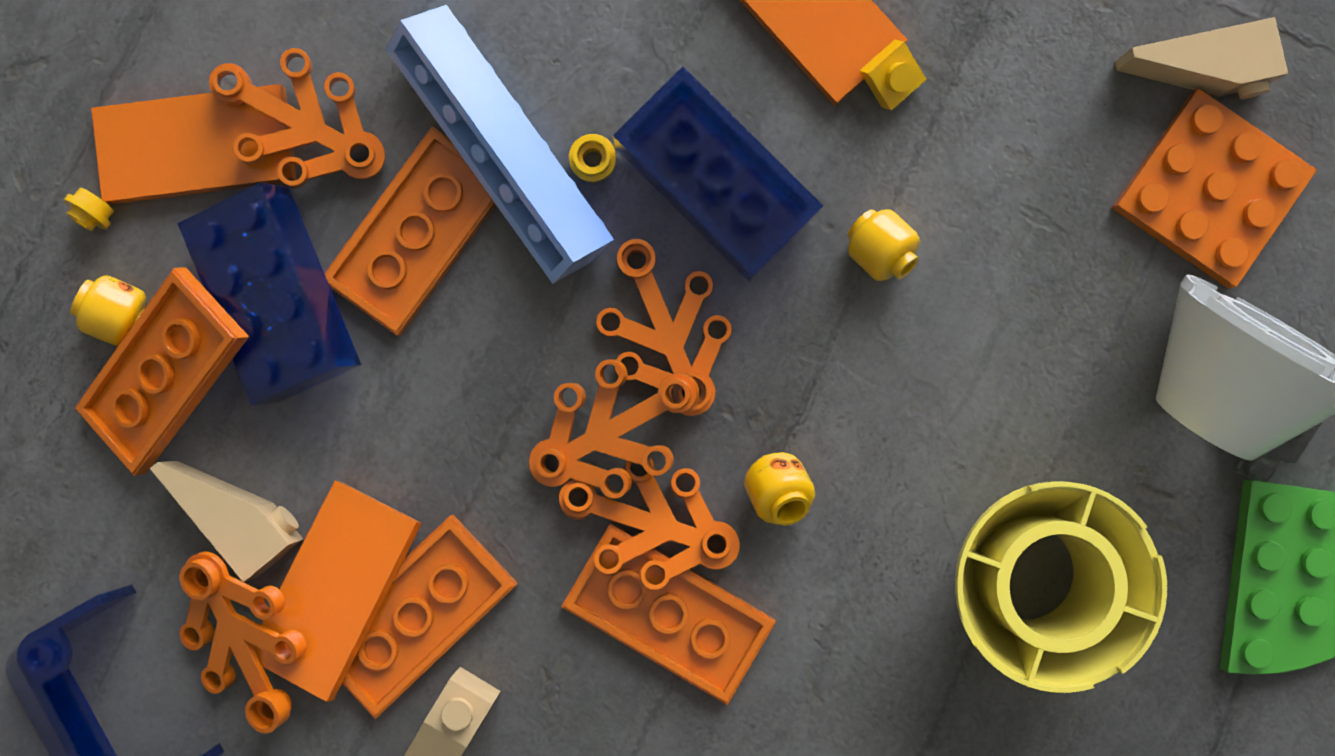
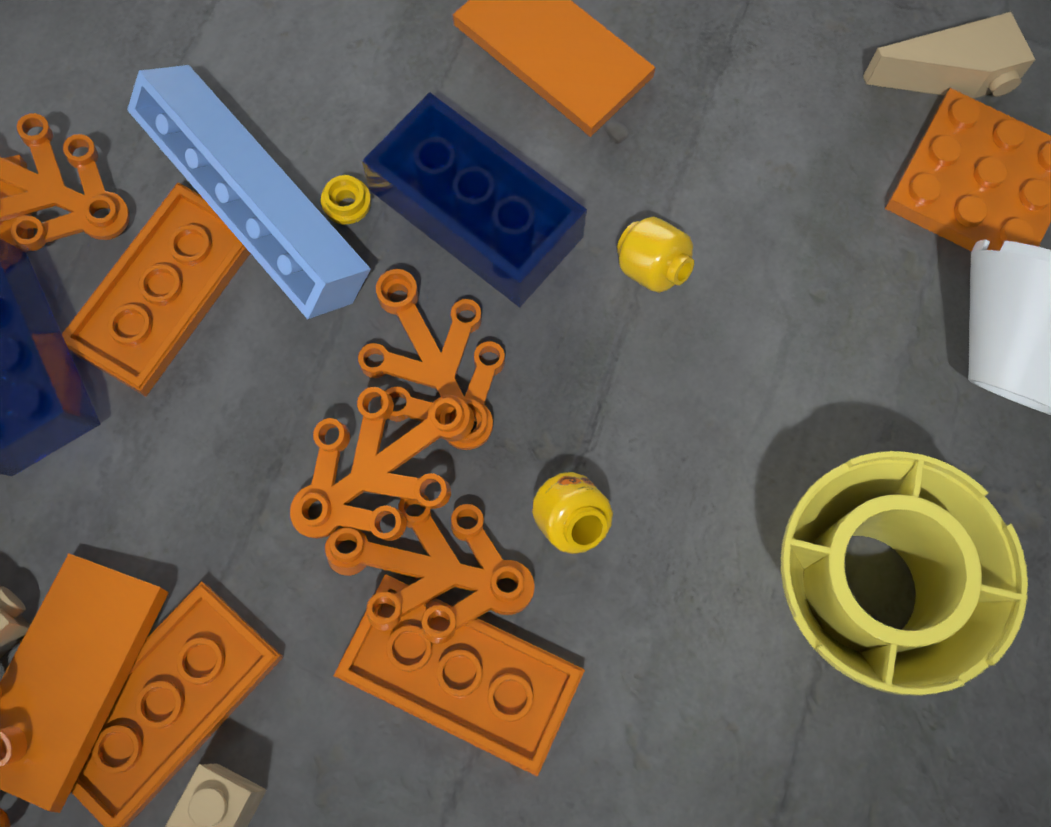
camera: 10 degrees left, 15 degrees down
yellow plate [859,39,927,111] -> none

